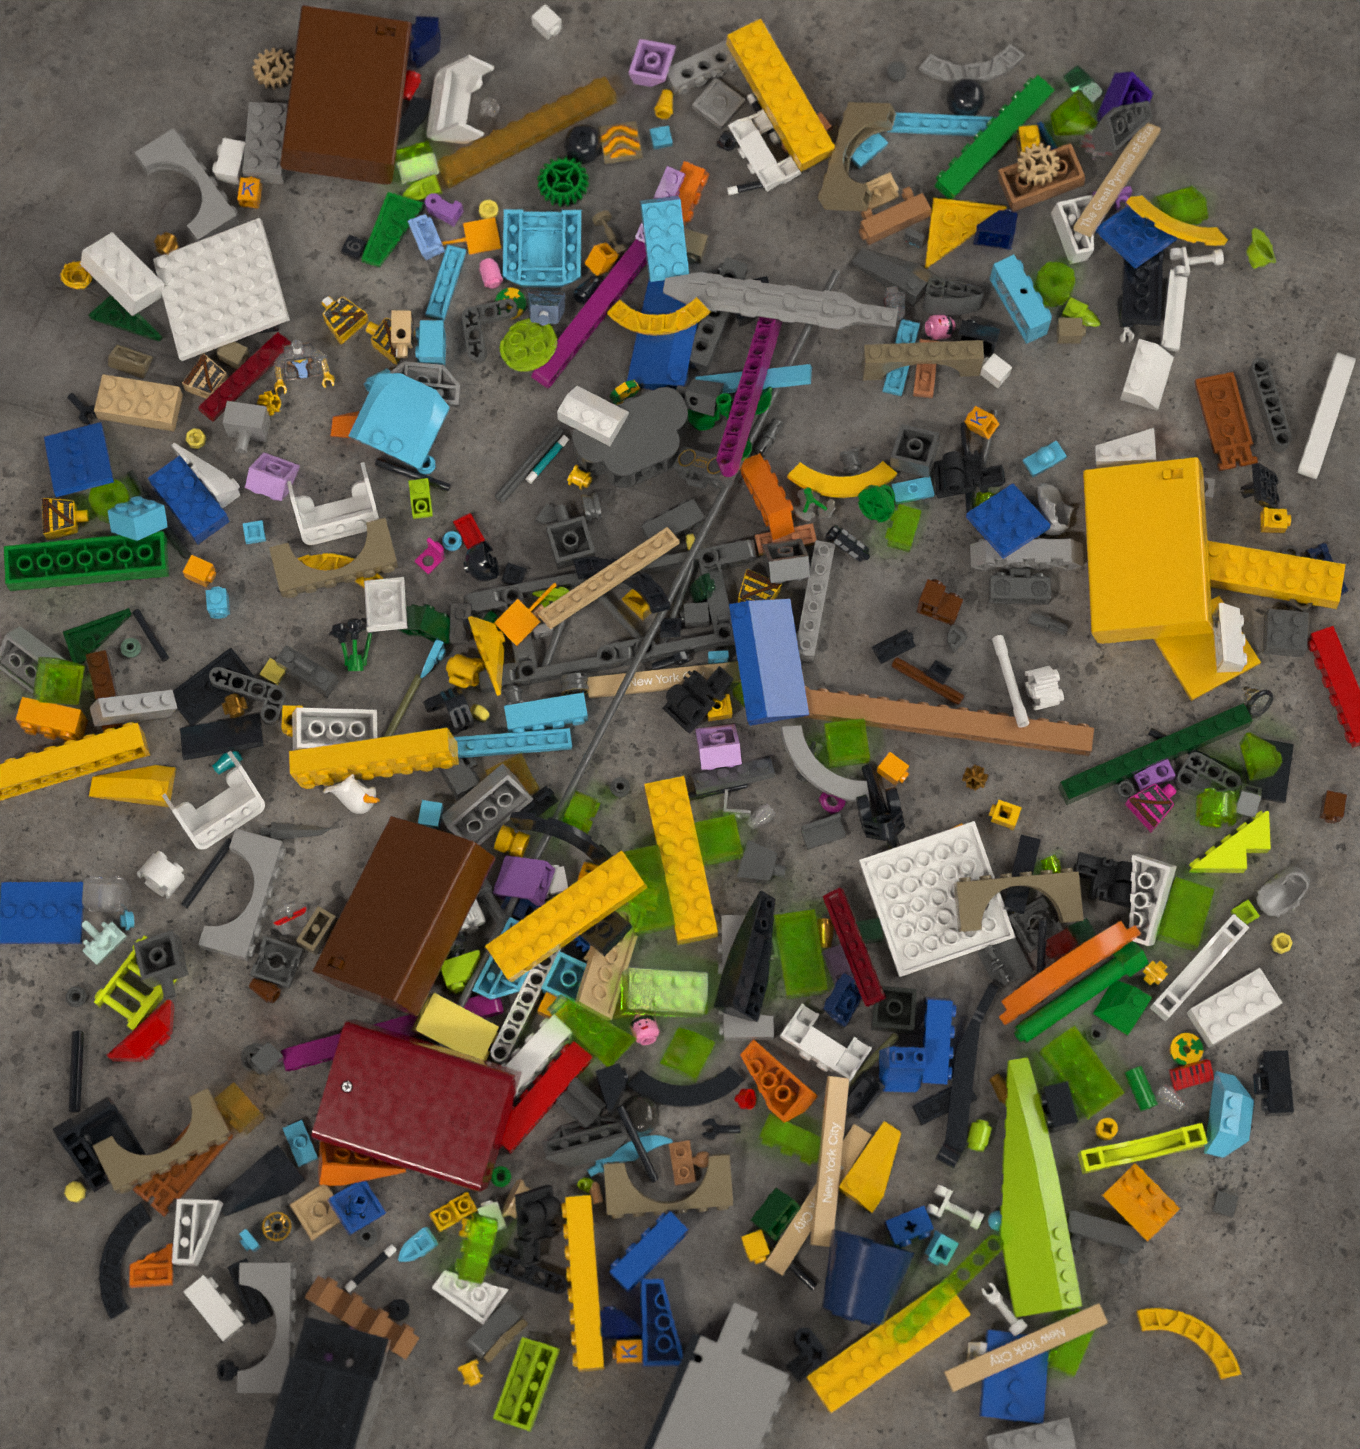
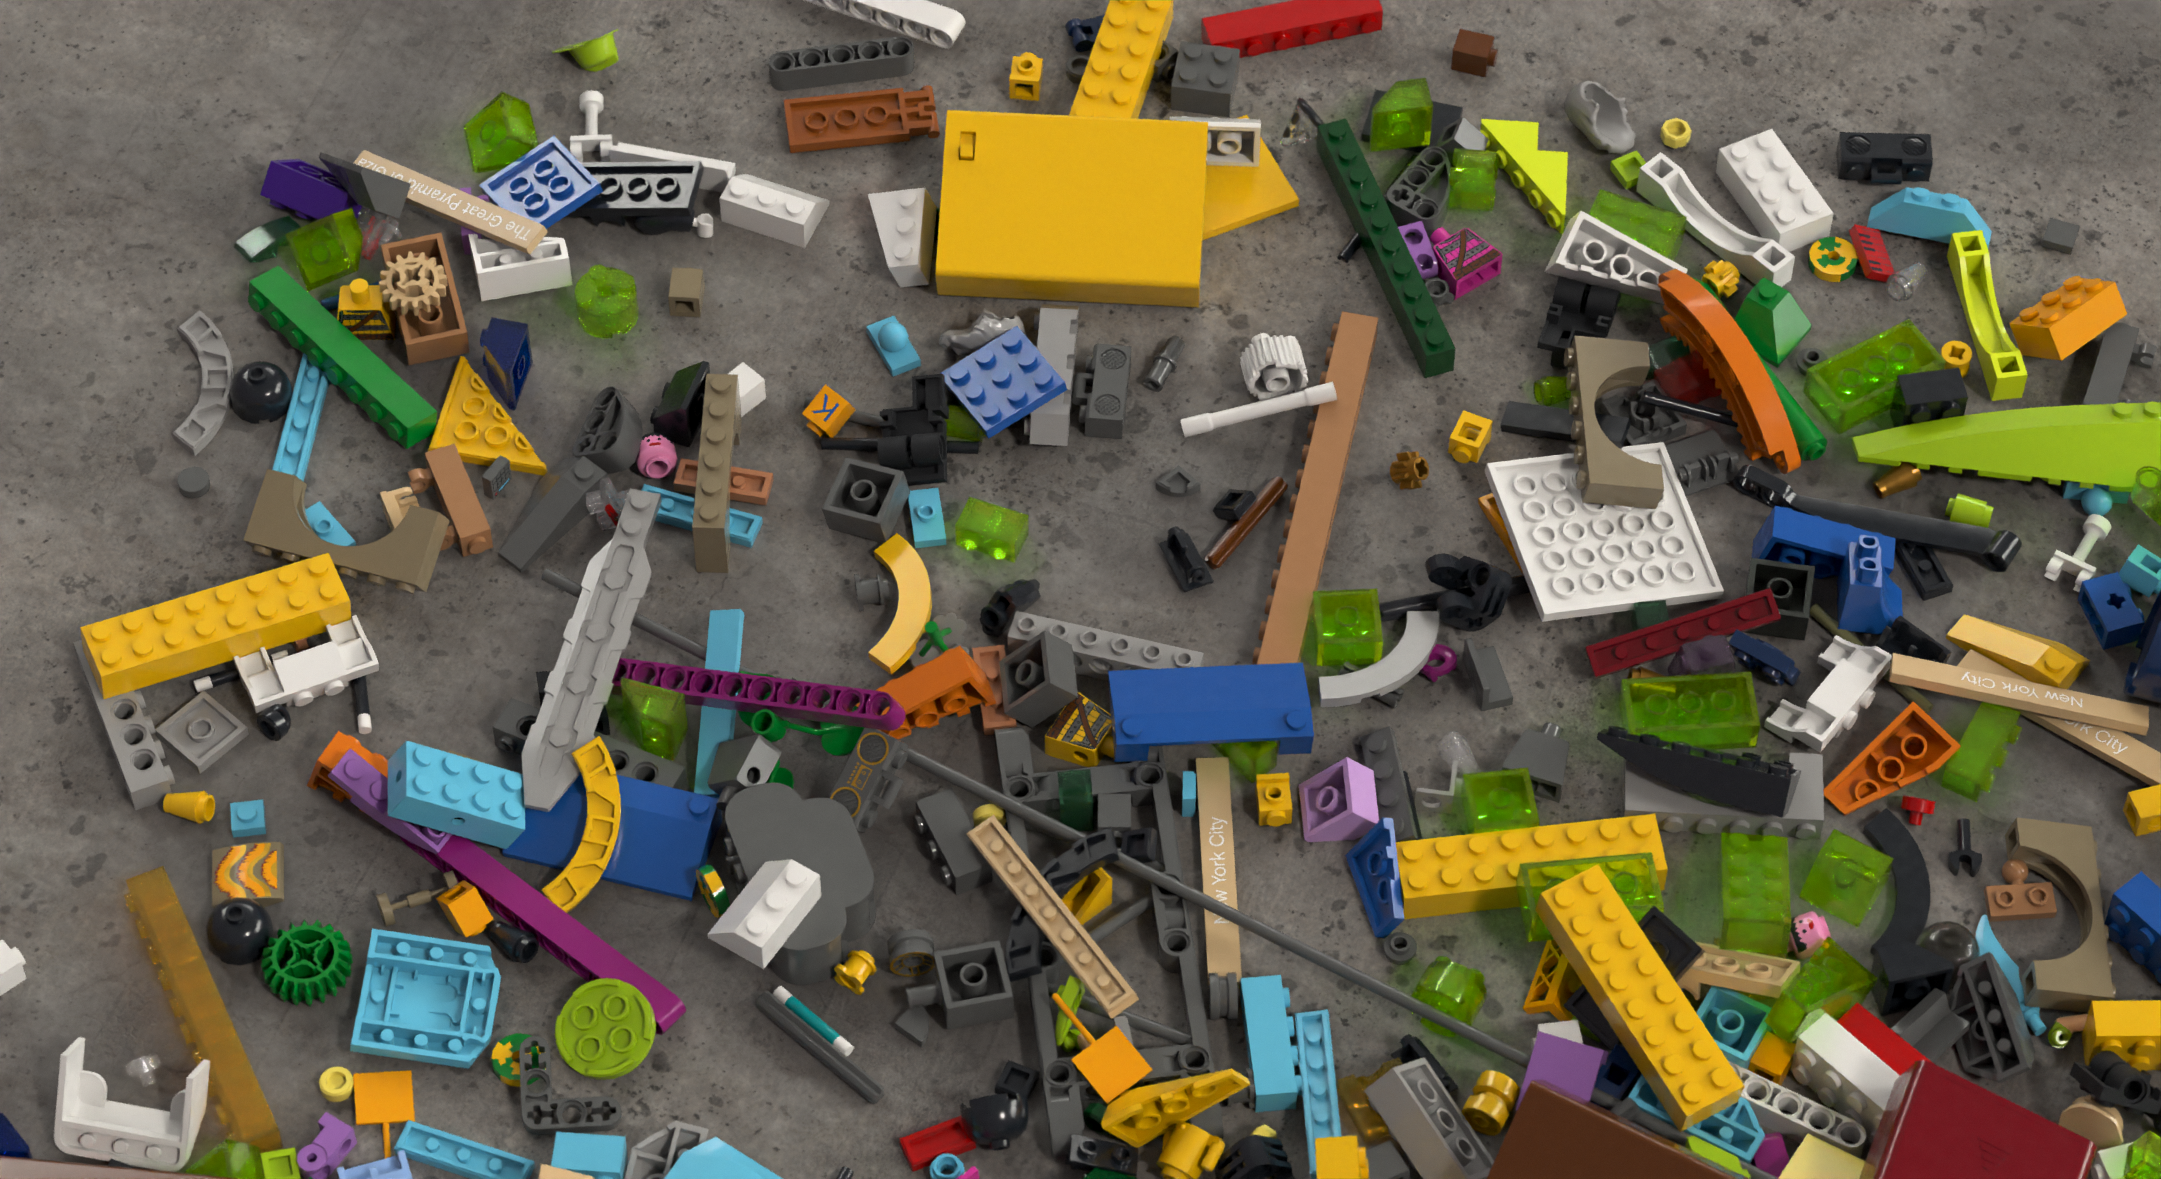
camera: 85 degrees left, 20 degrees down
bright pink brick [479,258,503,289] -> none
black tile [510,812,613,866] -> none
sand blue torso [528,290,565,325] -> none
black bar [616,1105,659,1183] -> none
lavender slope [629,39,676,87] -> none
black bar [652,651,690,670] -> none
black plate [662,666,733,734] -> none
dark green brick [750,1187,801,1241] -> none
green tile [858,485,895,523] -> none
light orange brick [877,752,909,786] -> none
reddish brown brick [916,579,963,626] -> none
medium azure brick [990,254,1052,344] -> none
lime plate [1062,297,1101,327] -> none
green axle [1125,1066,1158,1112] -> none
yellow tile [1126,195,1228,246] -> none
black plate [1241,463,1280,509] -> none
none -> clear neon green slope [620,678,688,761]
none -> blue wing [1345,817,1404,938]

